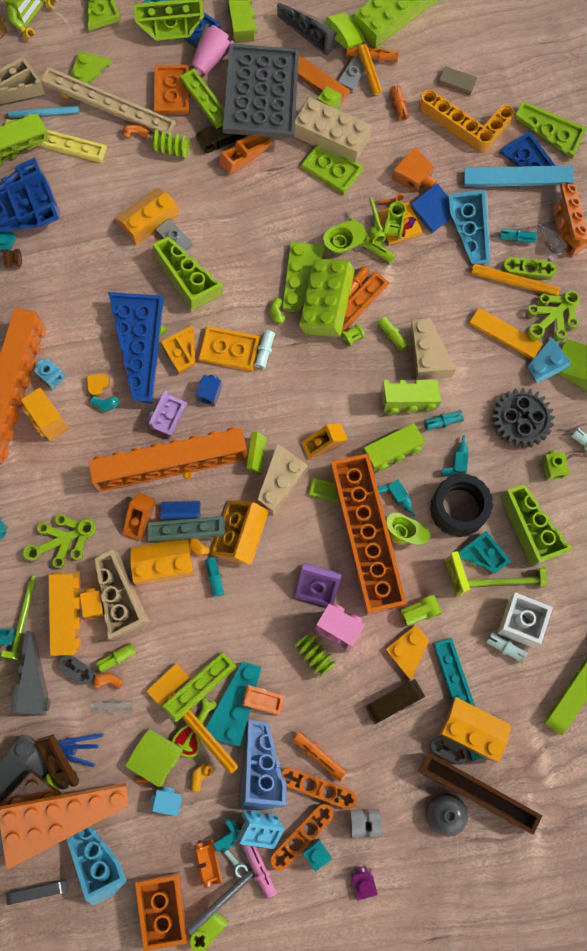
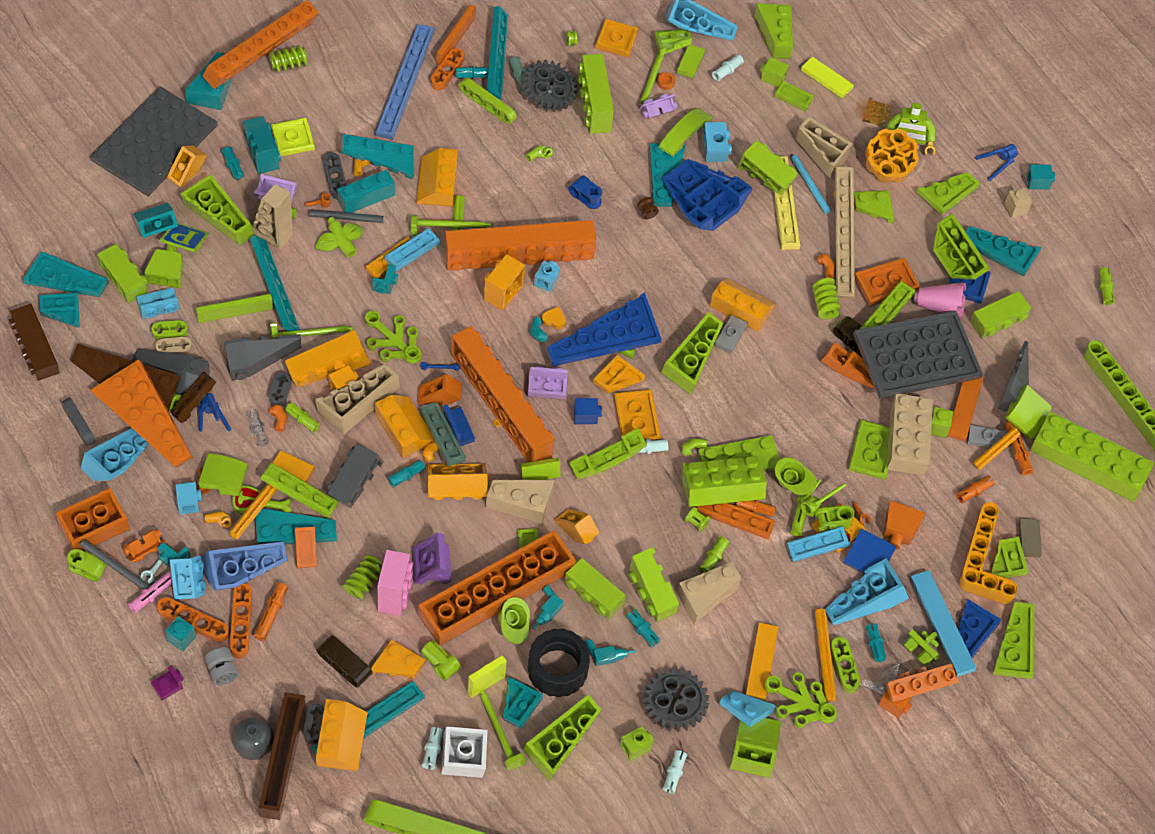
camera: 65 degrees right, 15 degrees down
none -> dark grey wedge [327,443,384,508]
none -> blue hinge [420,362,460,371]
none -> lime slope [569,428,647,480]
none -> medium azure tile [787,526,849,563]
none -> light orange connector [864,128,919,183]
none -> lime hips [903,629,939,666]
none -> lime wing [991,537,1029,579]

